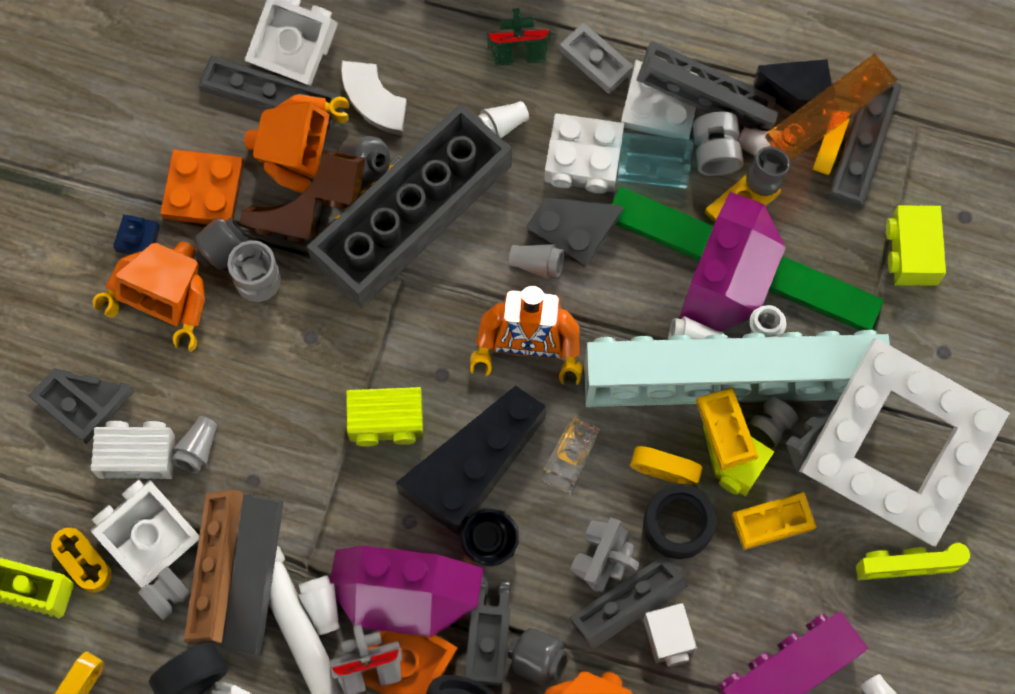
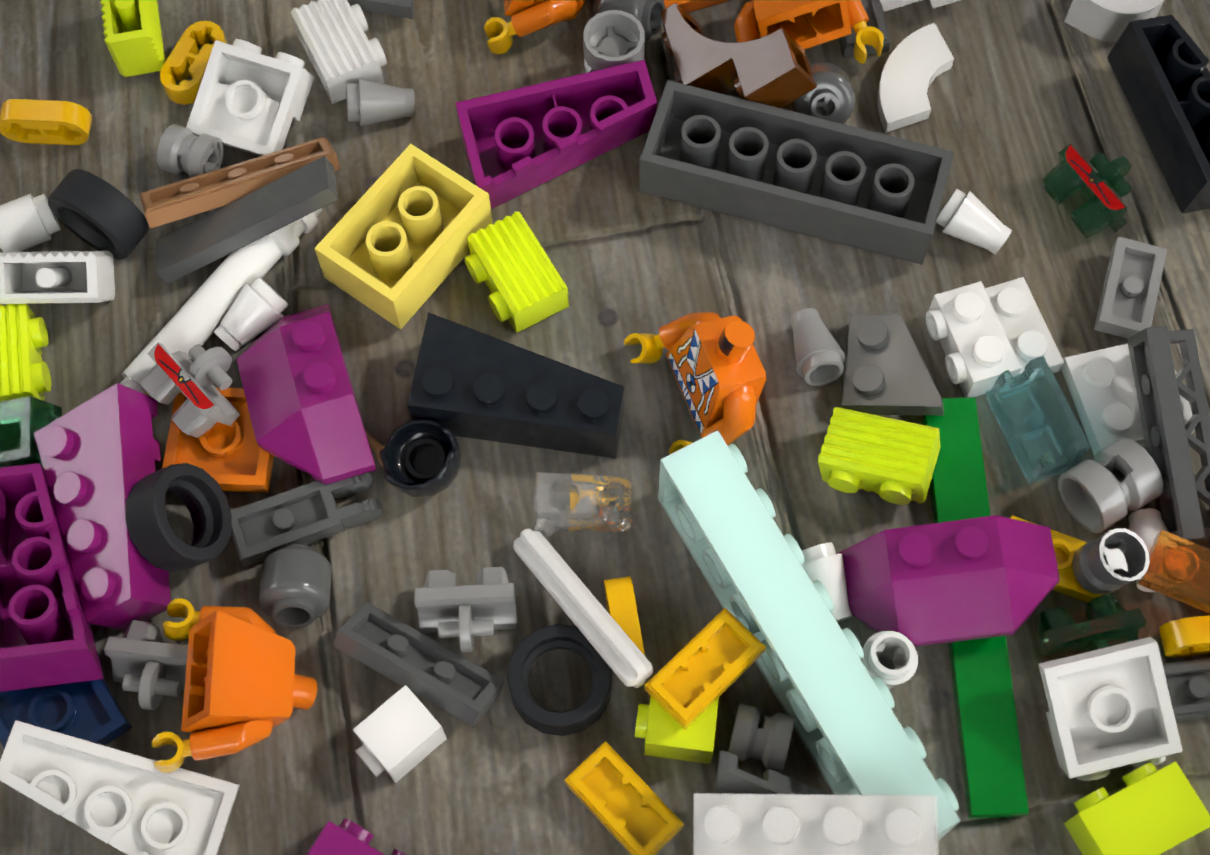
camera: 65 degrees right, 5 degrees down
none -> light yellow brick [314,144,493,330]
none -> magenta wedge [455,60,657,209]
none -> white axle [513,528,653,688]
none -> neon yellow brick [818,407,941,505]
none -> clear green hips [1037,593,1146,664]
none -> white plate [1038,637,1183,781]

